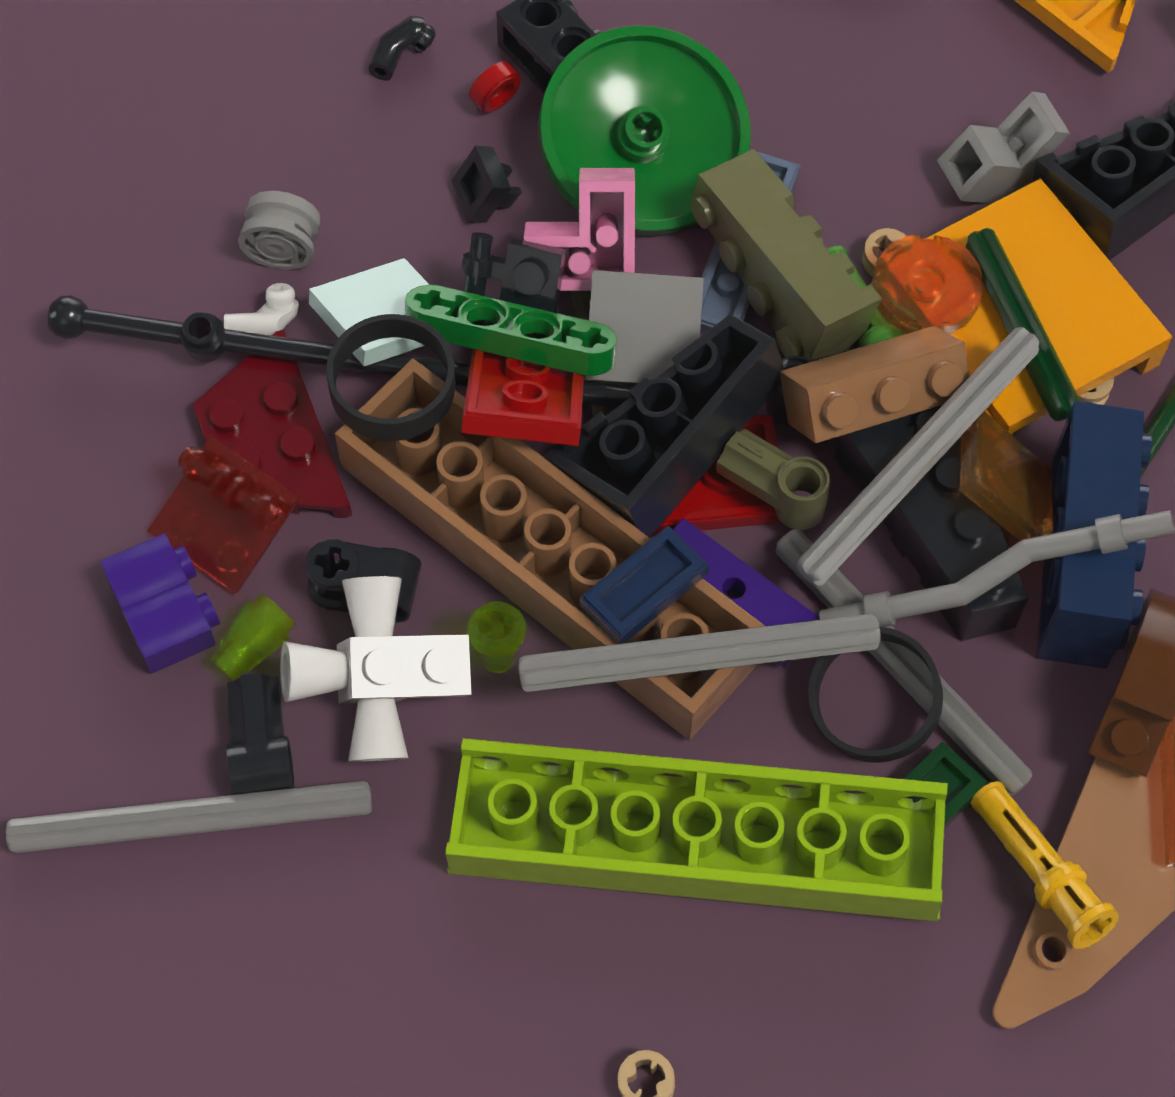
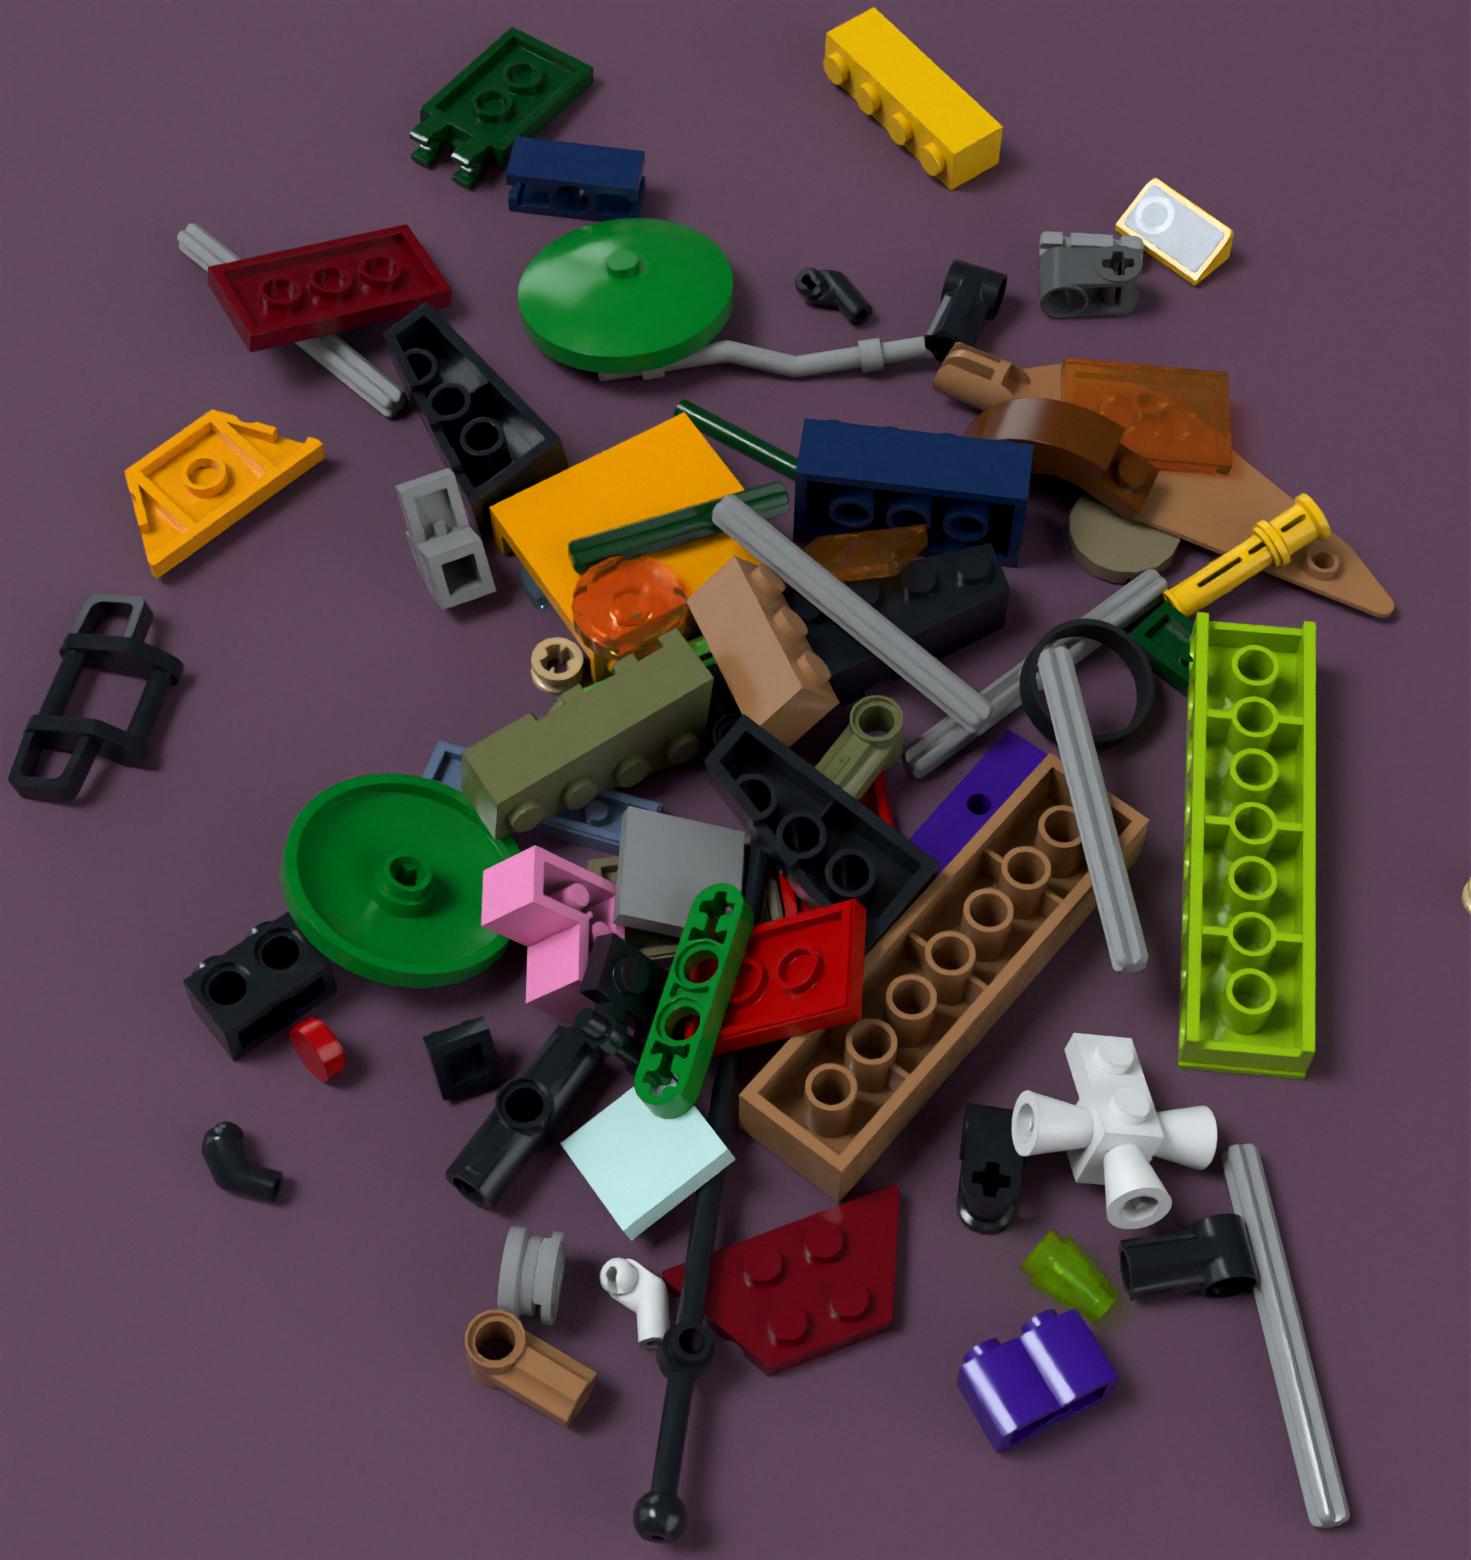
camera: 90 degrees left, 5 degrees down
clear red hinge [148,436,301,594] -> none
black tyre [326,314,456,441] -> none
clear neon green cone [467,601,527,673] -> none
dark blue tile [580,526,709,644] -> none
light grey bar [819,510,1175,627] -> none
none -> black piece [445,1025,604,1209]
none -> medium nougat piece [465,1309,598,1428]
none -> dark tan tile [1068,492,1181,584]

